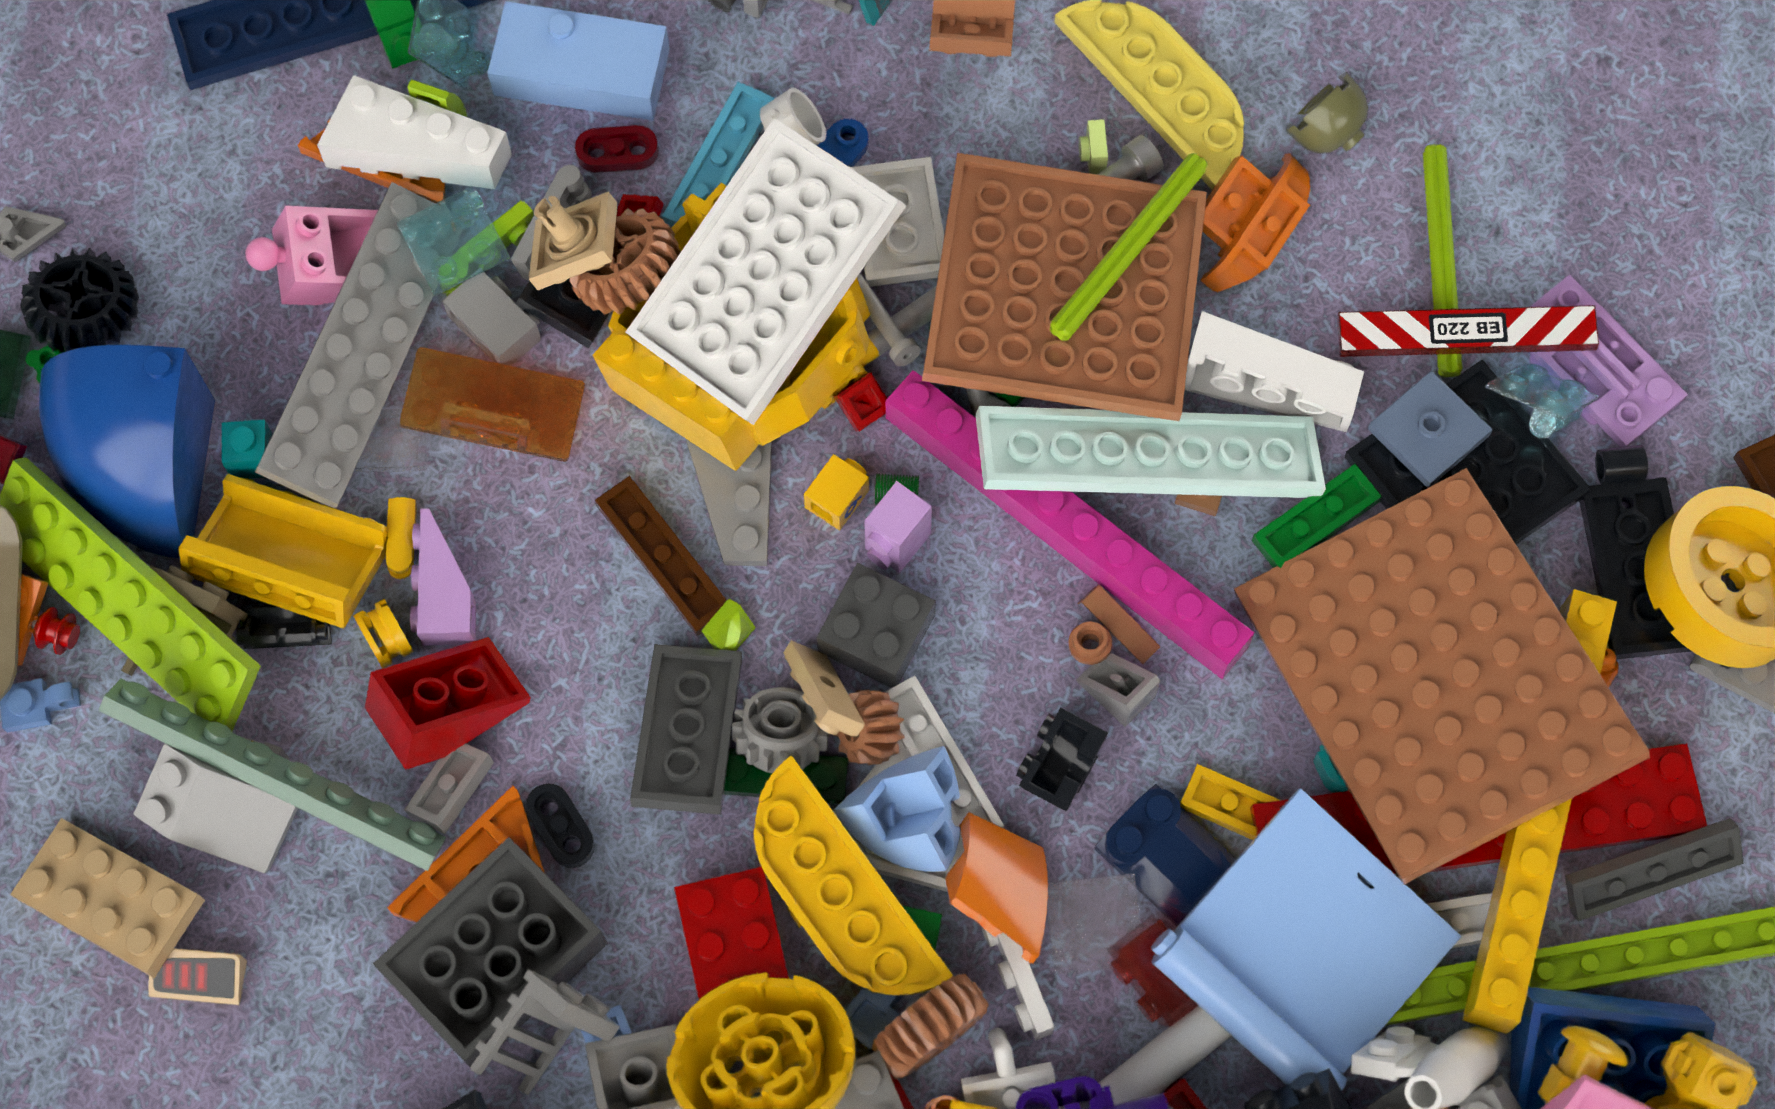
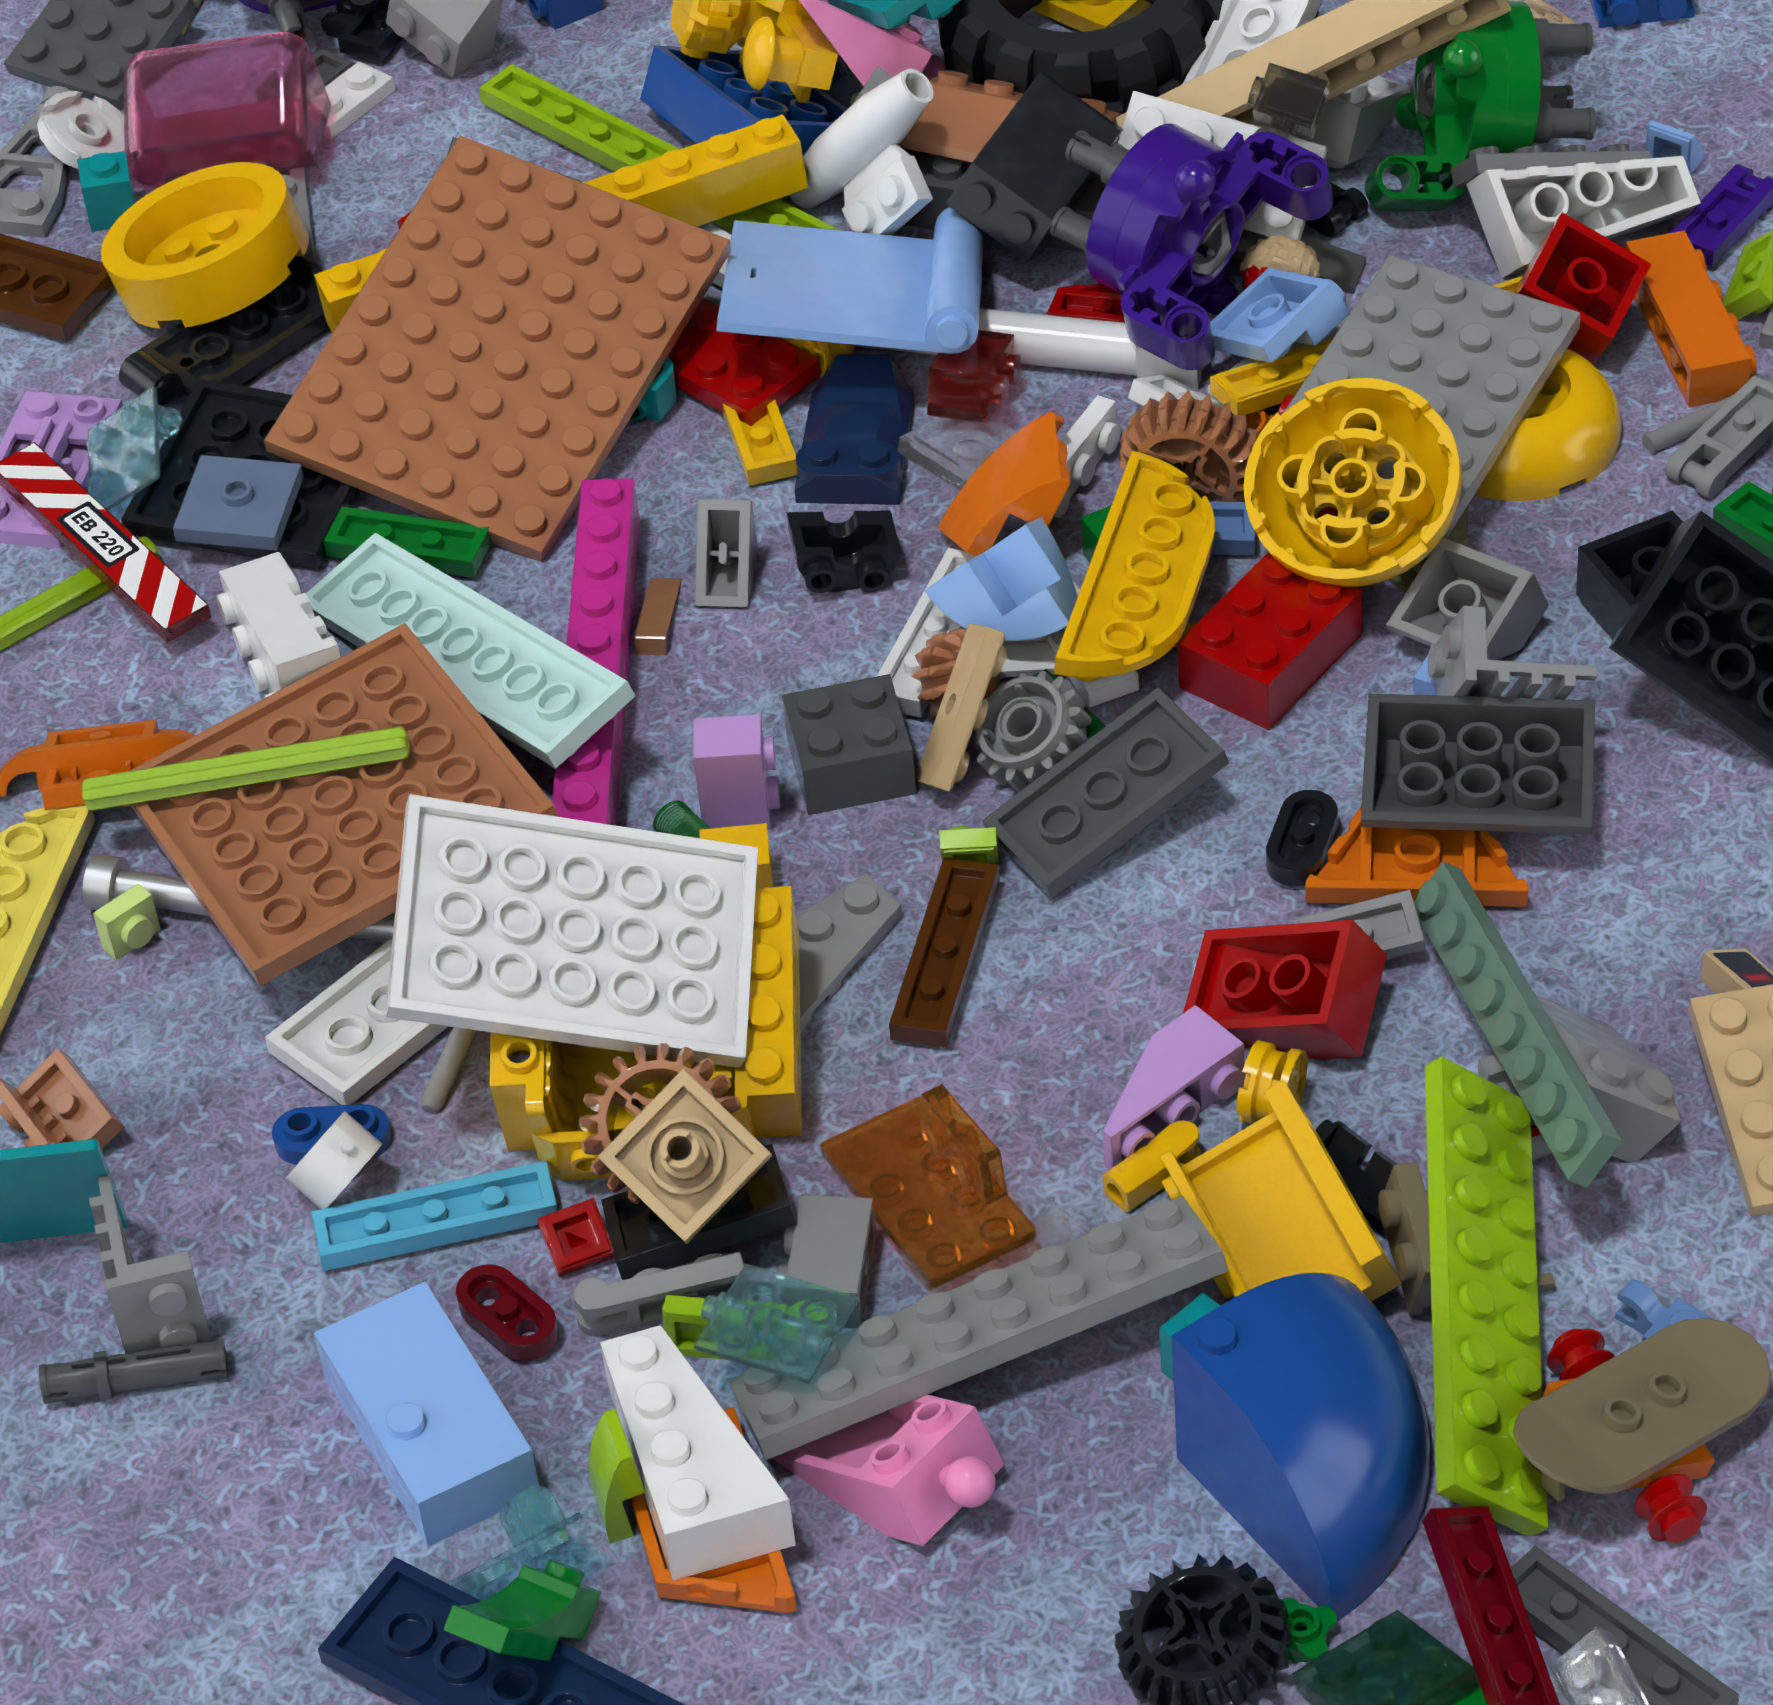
camera: 125 degrees left, 25 degrees down
nougat plate [1068,621,1112,665] -> none

